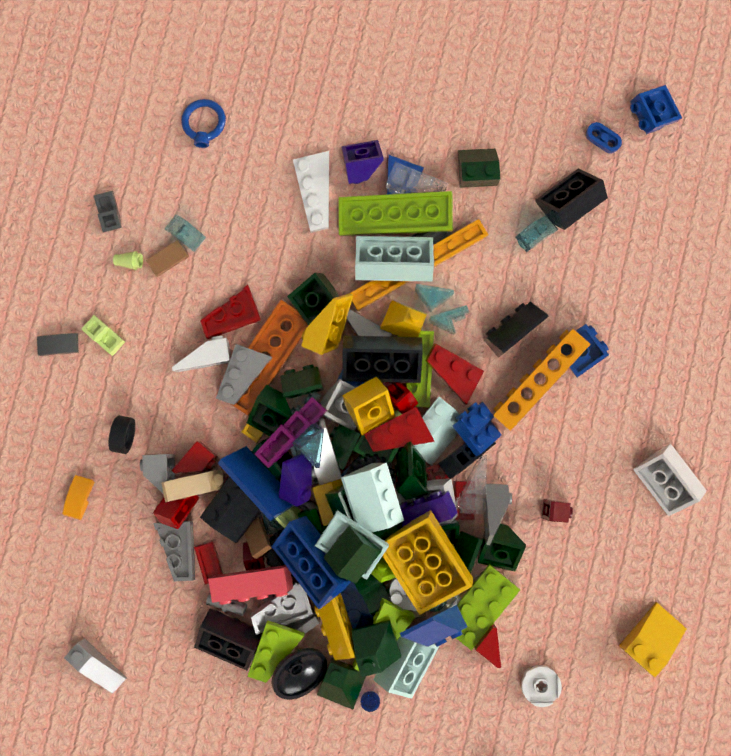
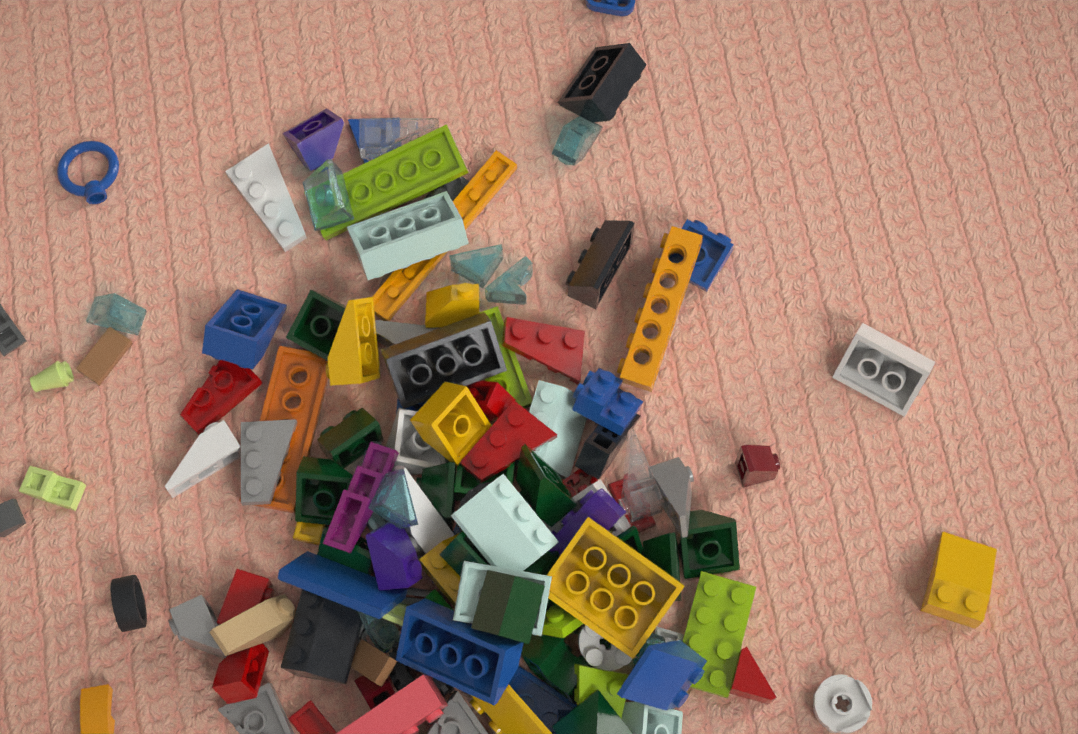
camera: 25 degrees left, 15 degrees down
dark green slope [458,148,500,188] -> none
none -> blue slope [202,289,287,369]
none -> clear light blue slope [302,159,354,231]

